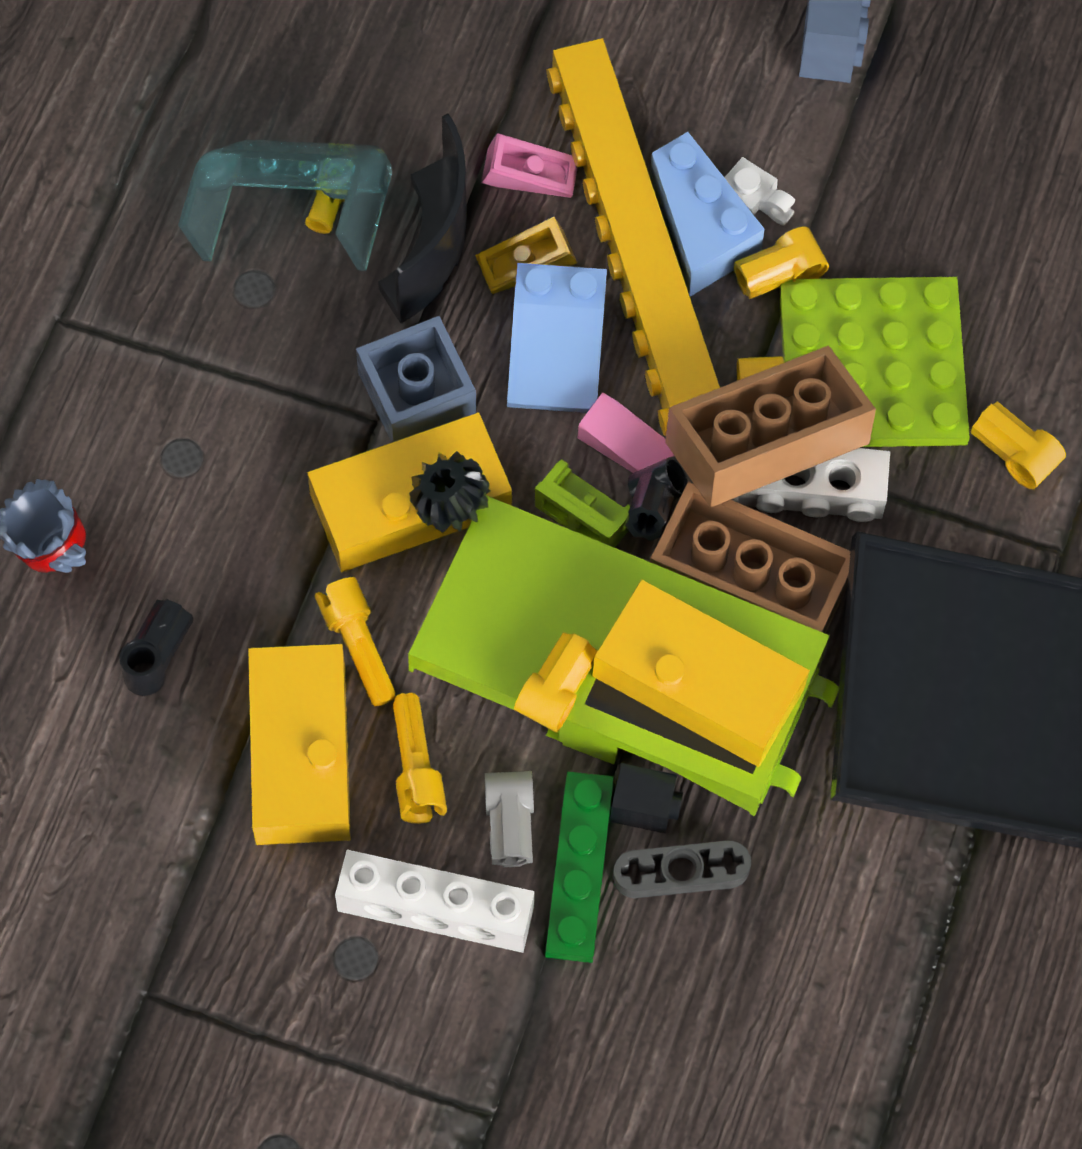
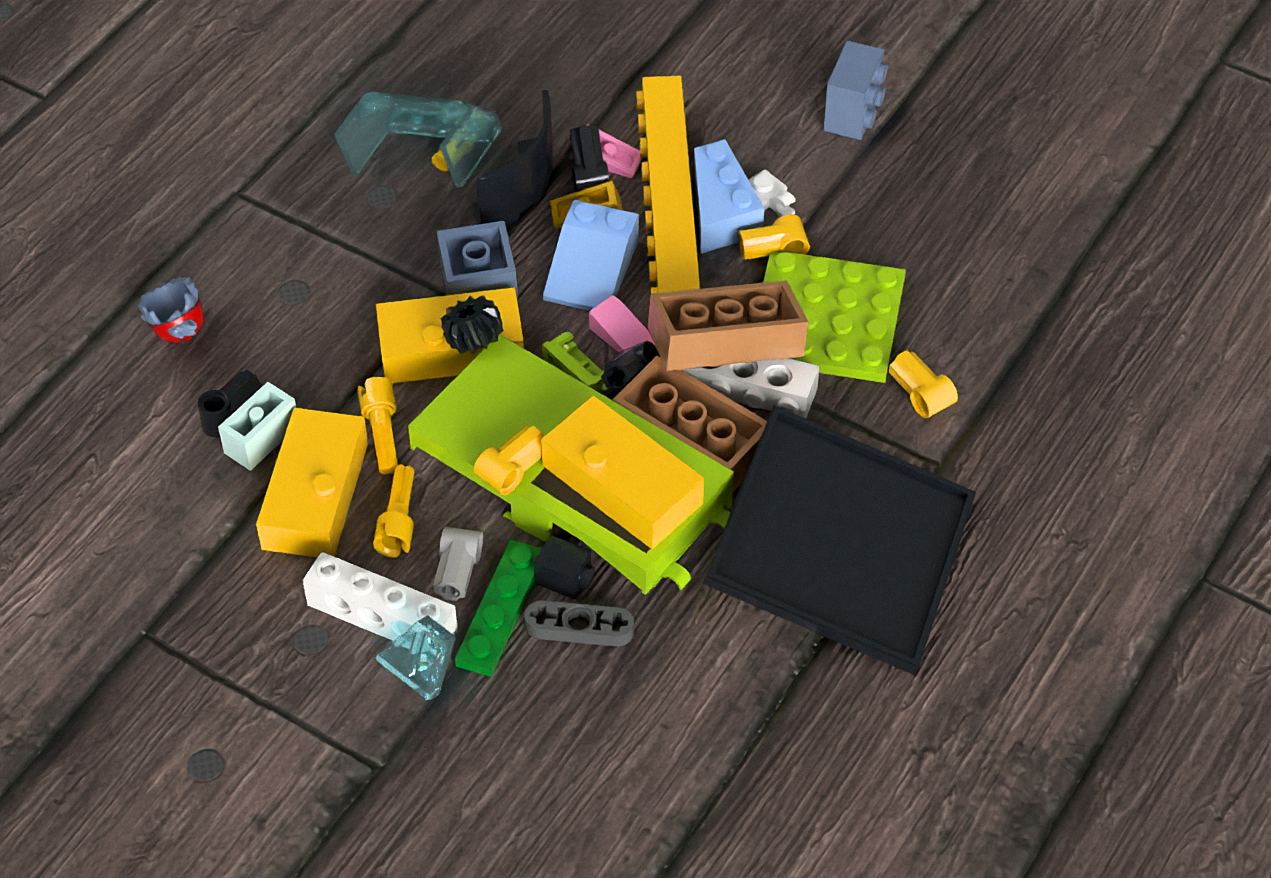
camera: 15 degrees right, 15 degrees down
none -> light aqua brick [218,382,296,471]
none -> clear light blue wing [376,615,456,701]
none -> black piece [569,125,609,192]

